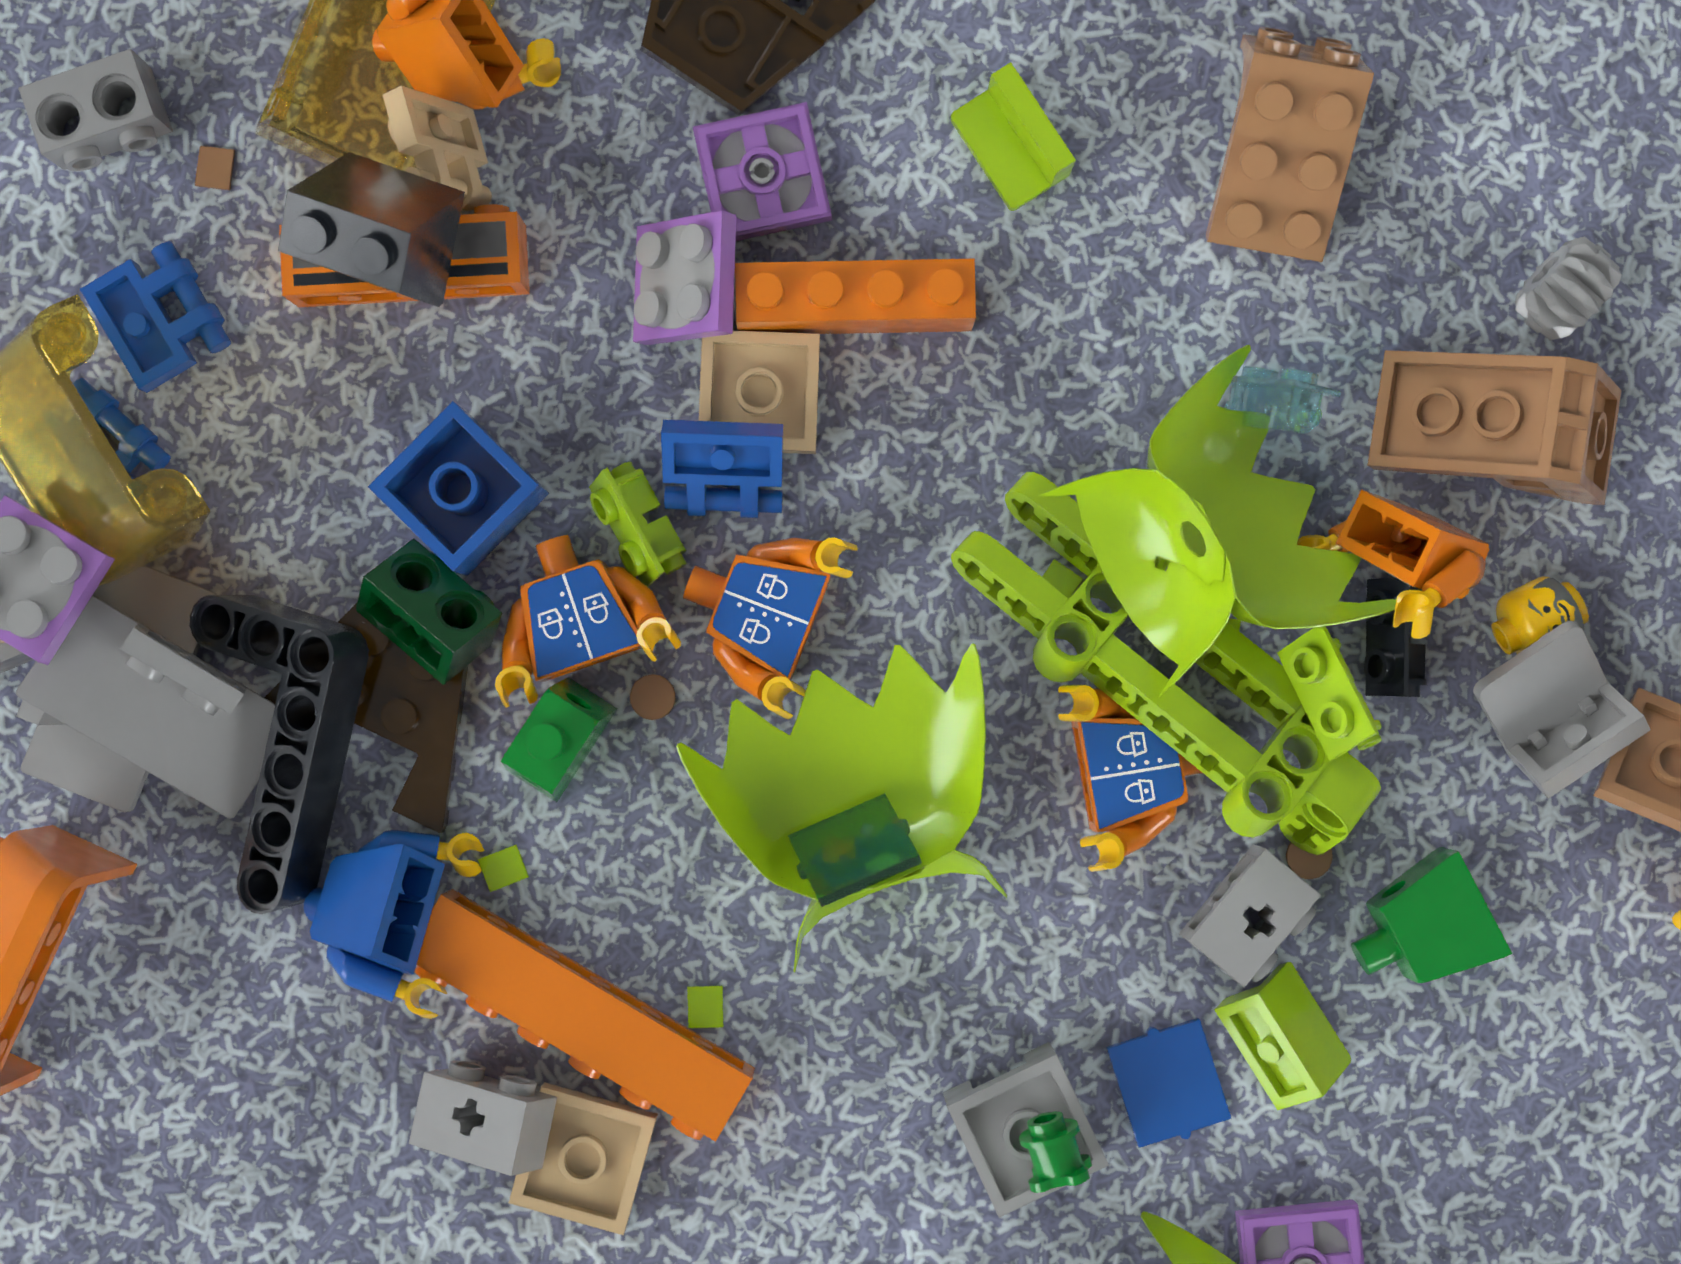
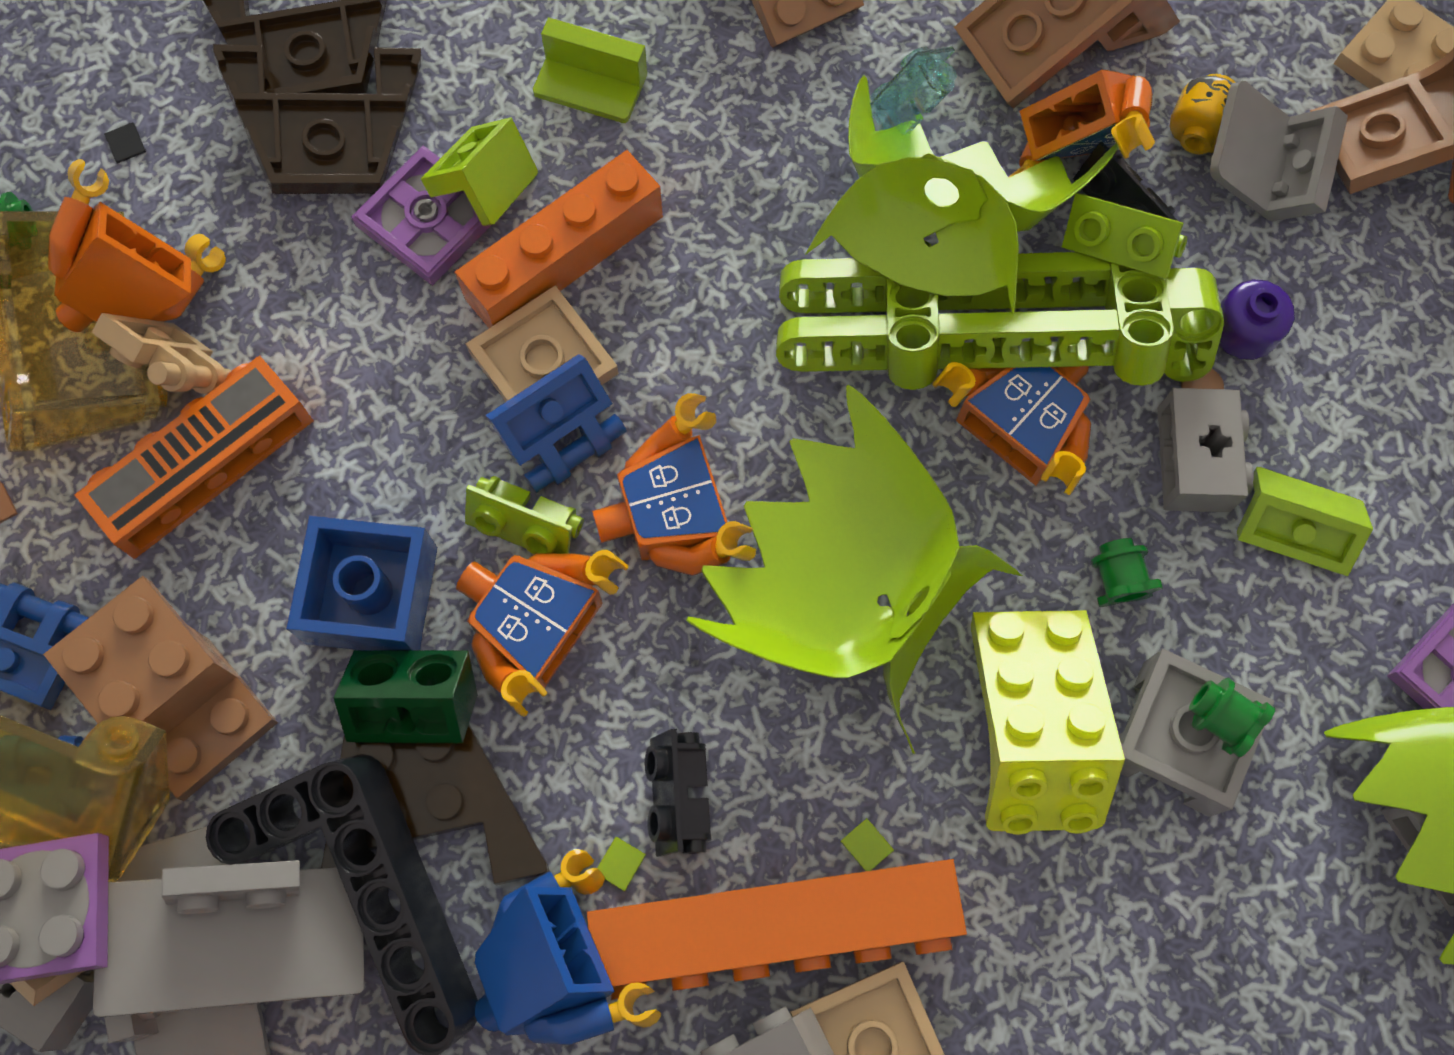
camera: 40 degrees left, 15 degrees down
slope [278,152,465,307] -> none
green torso [501,677,618,802] -> none
medium nougat piece [630,674,676,720] -> none
piece [633,210,736,345] -> none
clear green piece [788,793,922,907] -> none
blue piece [1106,1018,1232,1148] -> none
green torso [1351,847,1512,983] -> none
none -> medium nougat bracket [43,576,278,801]
none -> lime panel [421,117,538,226]
none -> black hinge [644,729,712,857]
none -> neon yellow bracket [971,610,1125,835]
none -> green brick [1091,538,1163,607]
none -> dark purple head [1219,279,1295,360]

